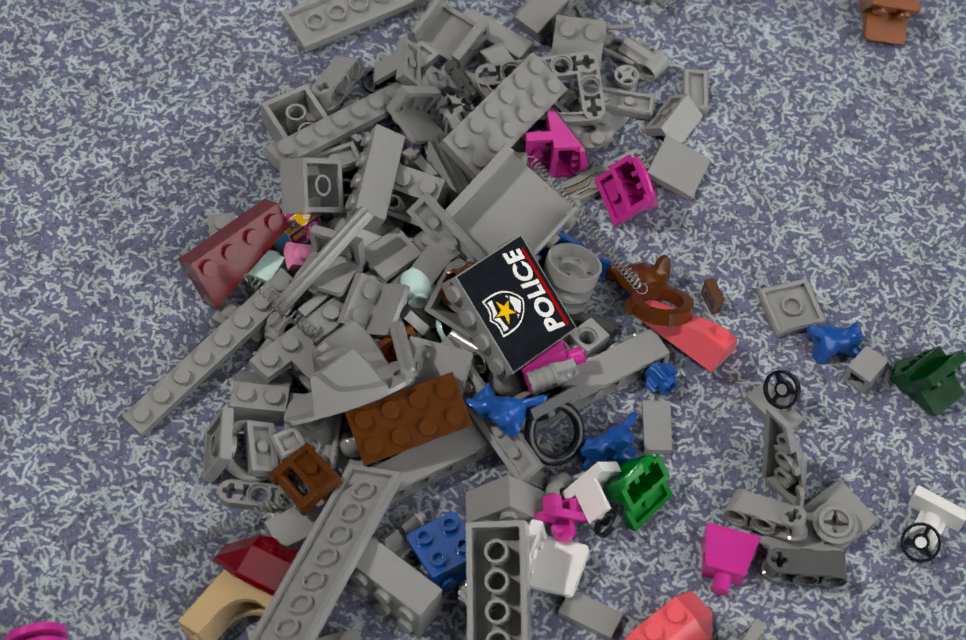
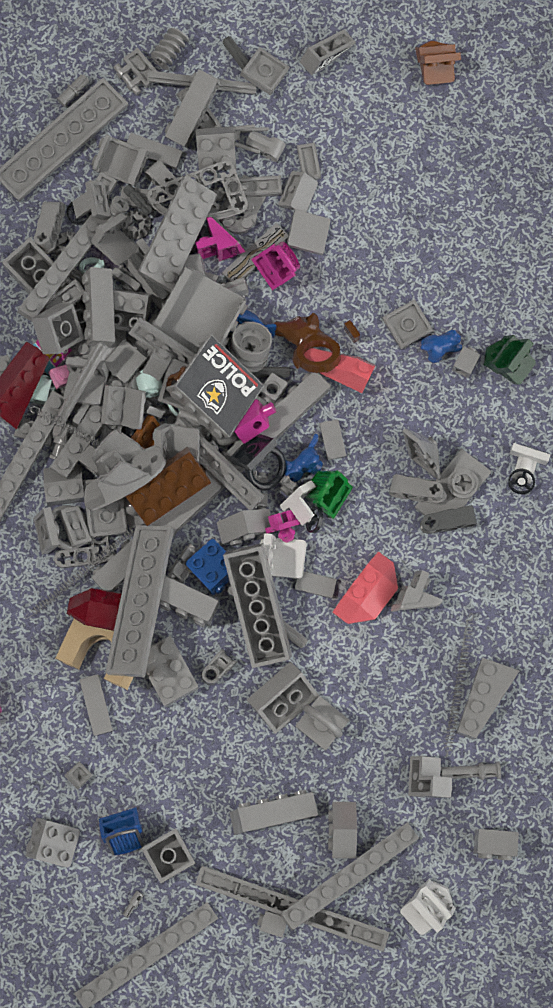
camera: 10 degrees left, 20 degrees up
reddish brown plate [269,442,343,516] -> none
light grey tile [270,425,305,463] -> none
light grey axle [389,320,417,379] -> none
blue animal [464,382,547,437] -> none
light grey piece [526,156,648,294] -> none
light grey hinge [526,358,579,396] -> none
light grey arm [545,473,573,496] -> none
light grey wheel [612,65,639,92] -> none
blue gear [644,361,678,395] -> none
dark pink torso [701,523,761,596] -> none
piece [745,370,804,429] -> none
none -> light grey plate [280,476,298,496]

